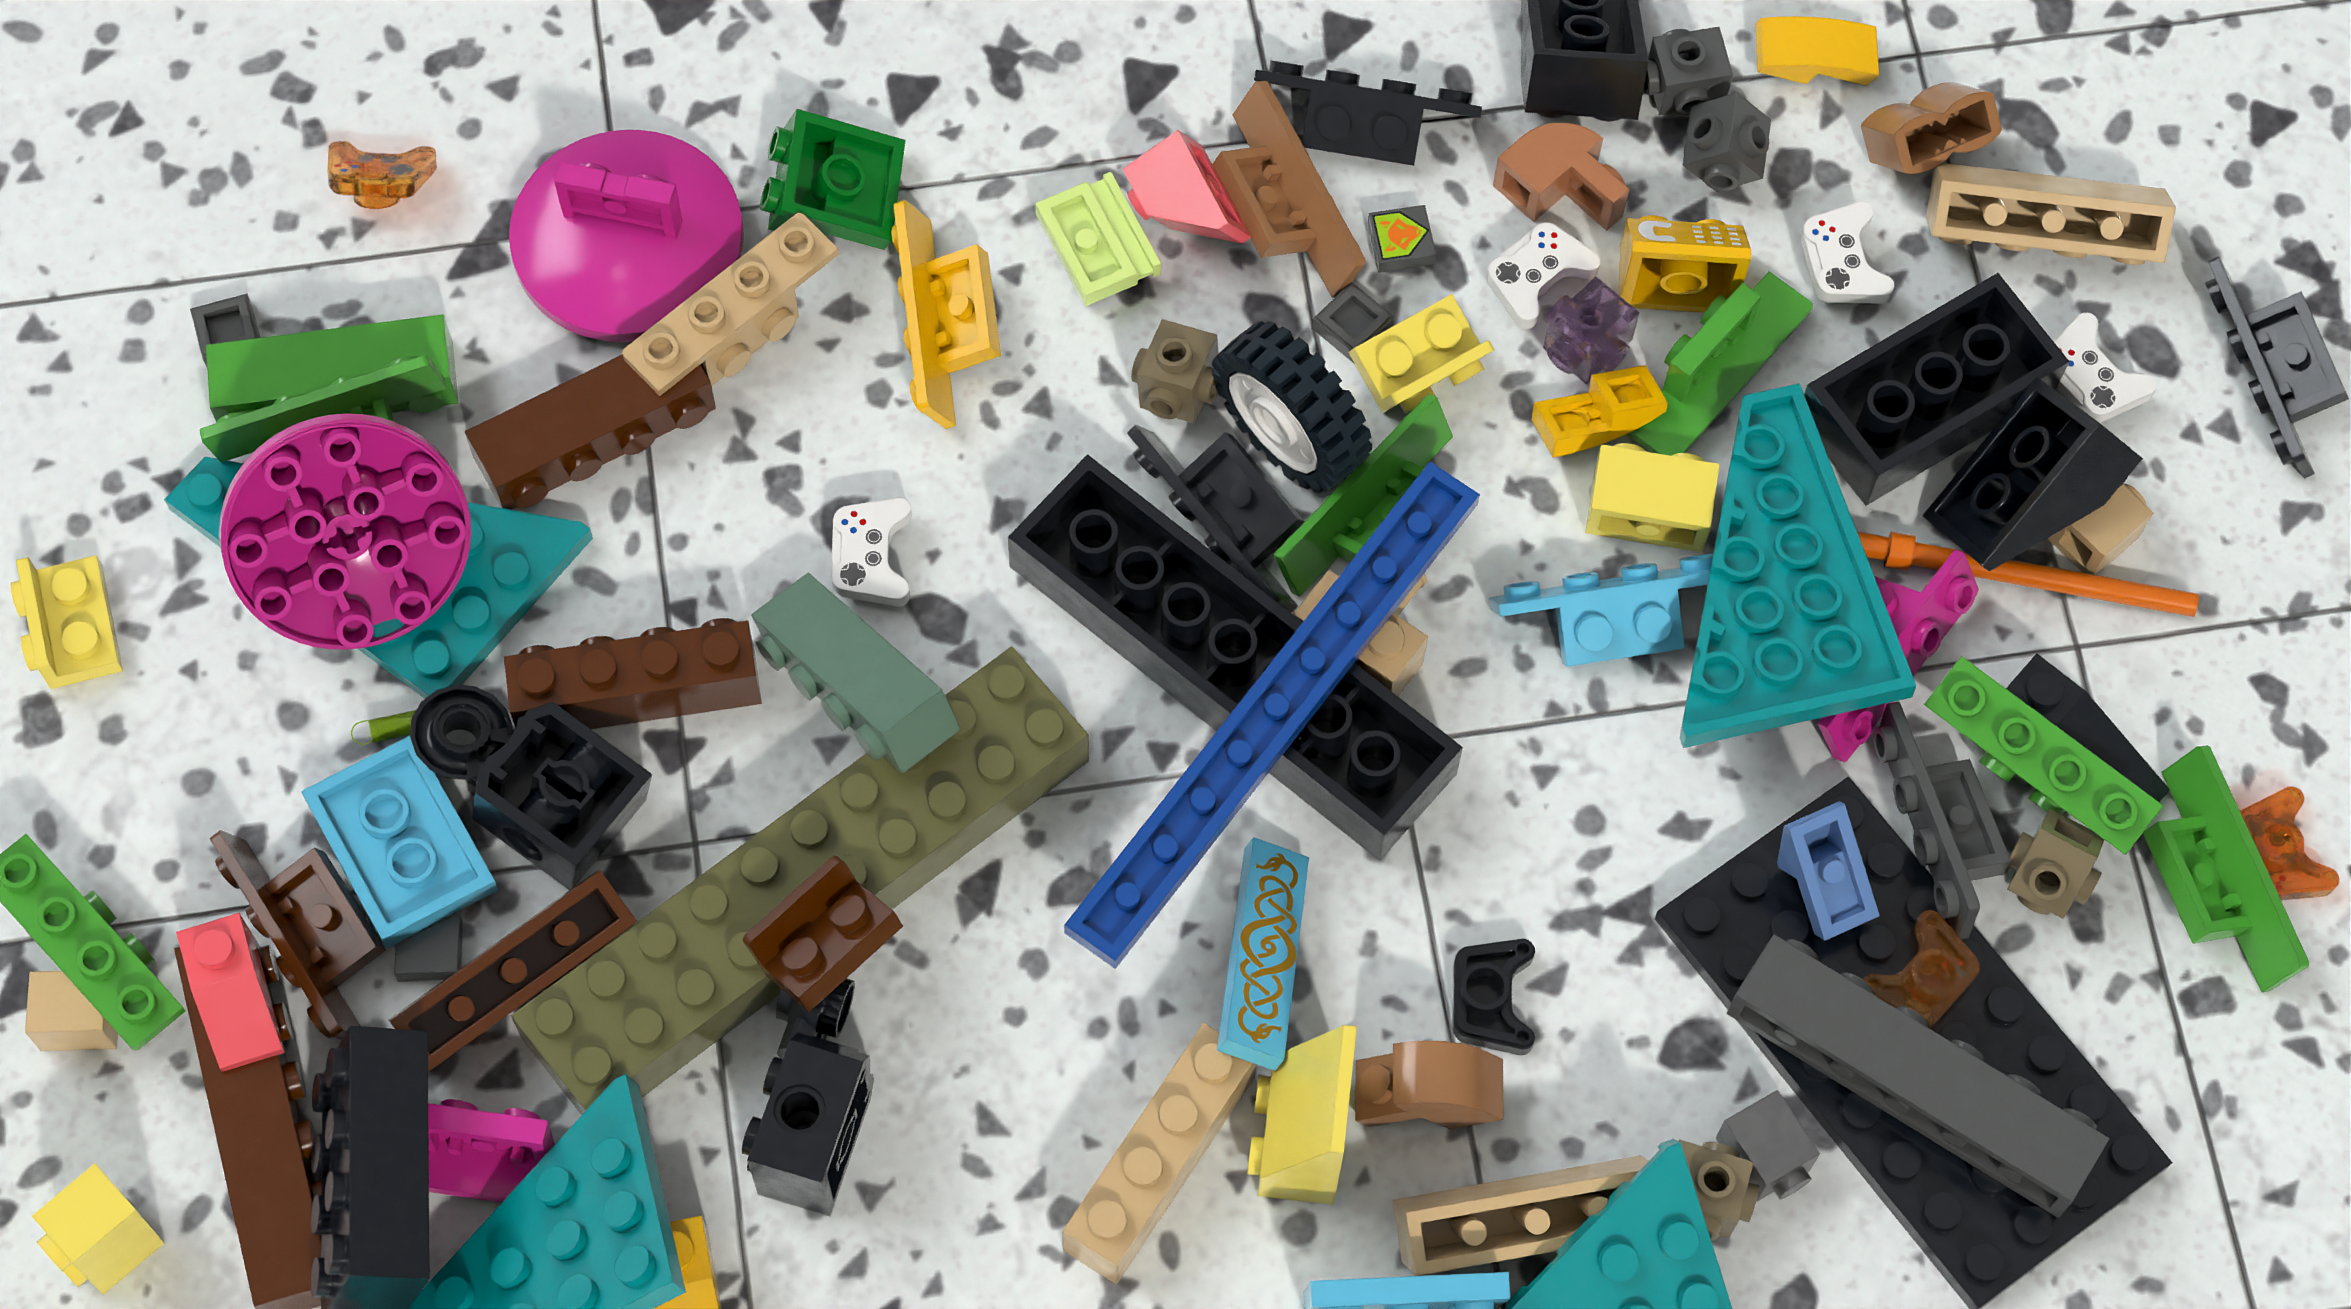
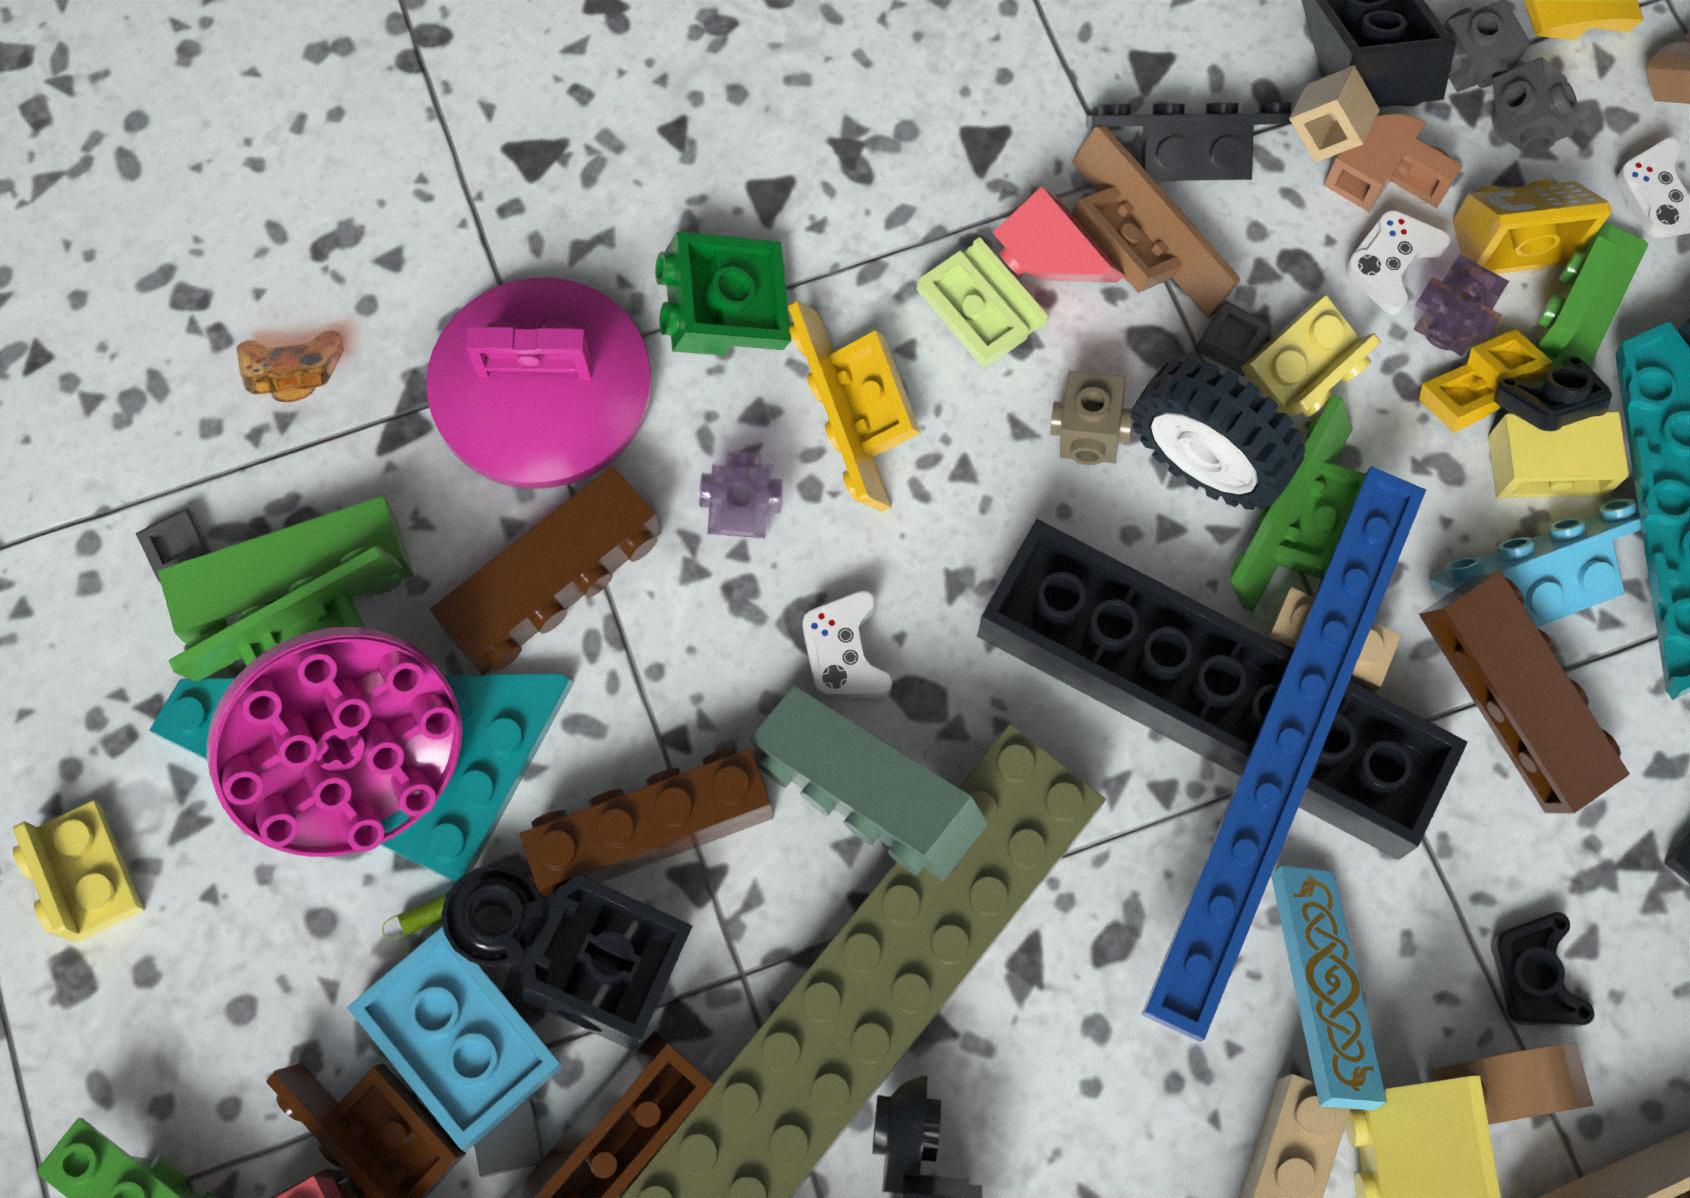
camera: 10 degrees left, 5 degrees up
tan bracket [622,213,839,396] -> none
reddish brown bracket [743,856,903,1012] -> none
black bracket [1127,425,1305,613] -> none
tile [1367,205,1436,273] -> none
none -> clear purple brick [699,451,783,539]
none -> tan brick [1289,65,1380,163]
none -> reddish brown brick [1419,570,1630,813]
none -> black piece [1494,356,1612,432]

